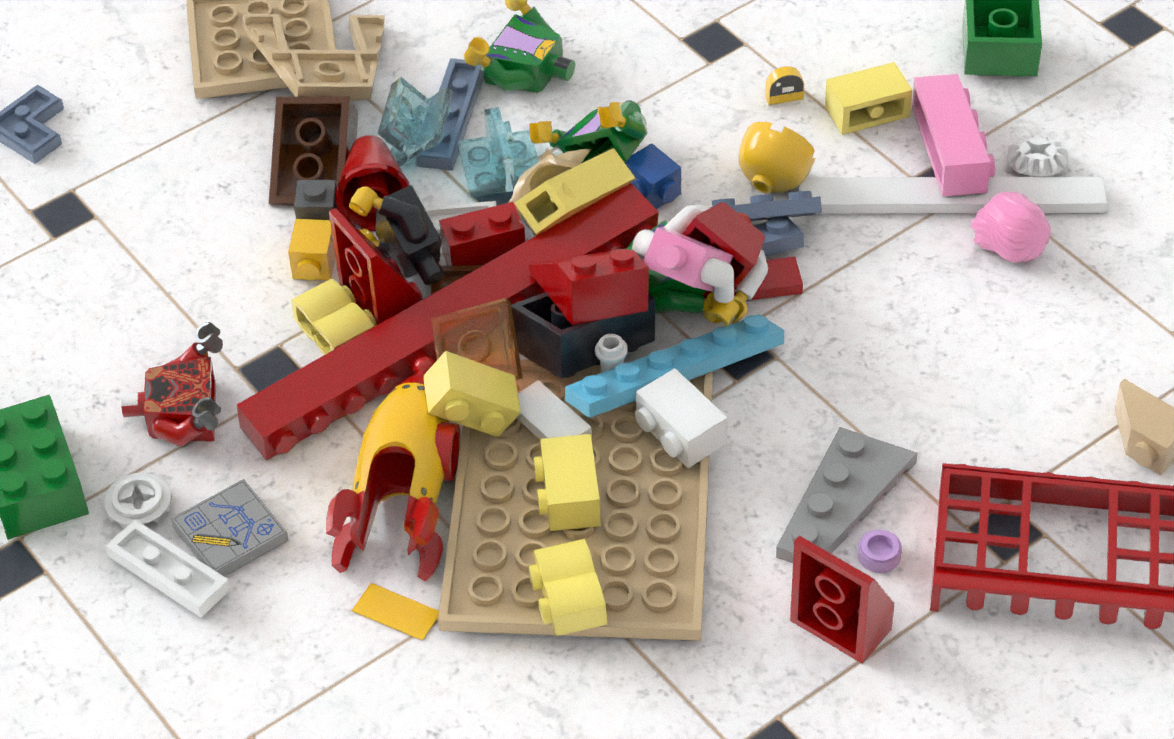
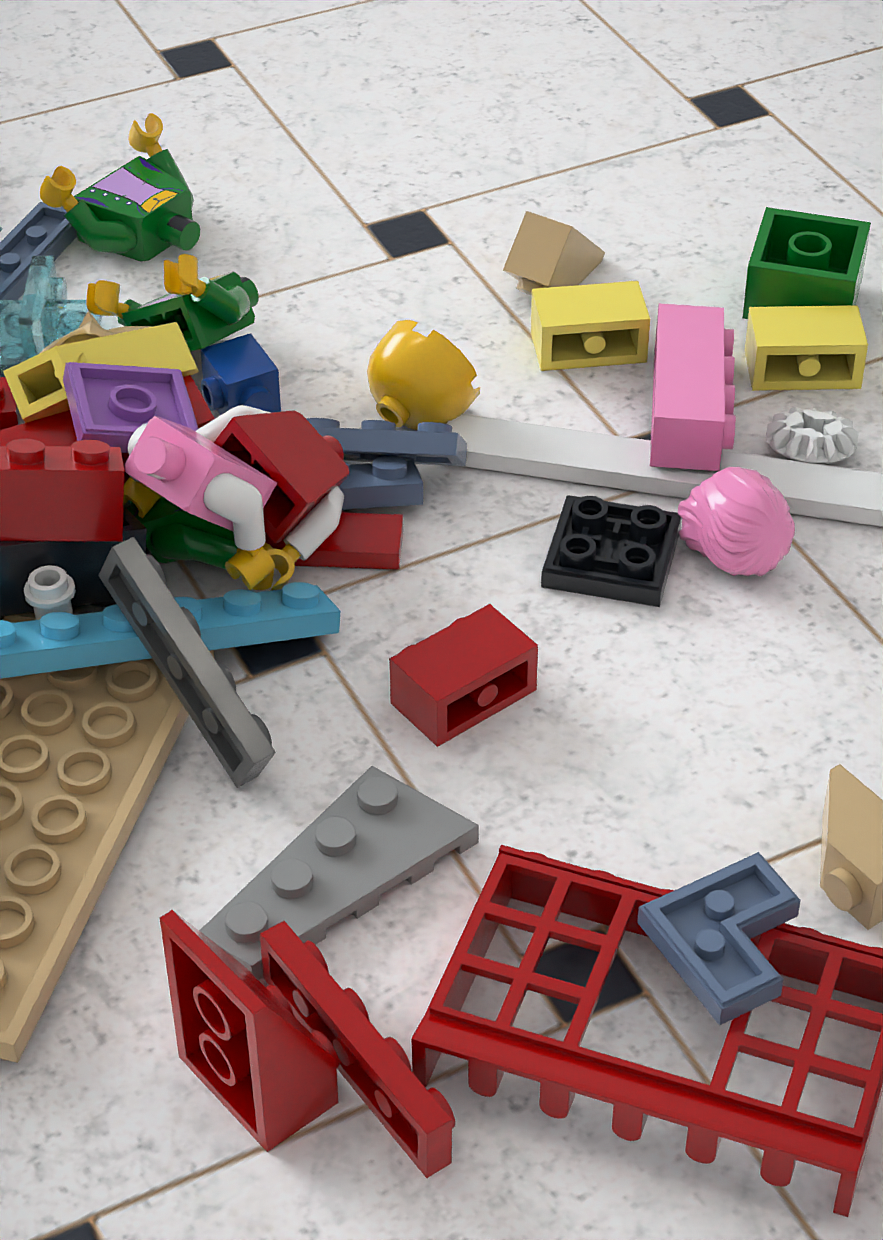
camera: 10 degrees right, 5 degrees down
white brick [635,368,728,468] -> none
tile [765,66,804,105] -> none
lavender tile [858,530,902,573] -> none
none -> medium lavender tile [63,362,199,453]
none -> dark grey plate [98,537,276,788]
none -> red plate [260,921,455,1178]
none -> red brick [389,604,538,747]
none -> tan slope [503,211,605,296]
none -> black tile [541,495,682,607]
none -> sand blue tile [638,852,801,1026]
none -> light yellow brick [744,305,868,391]

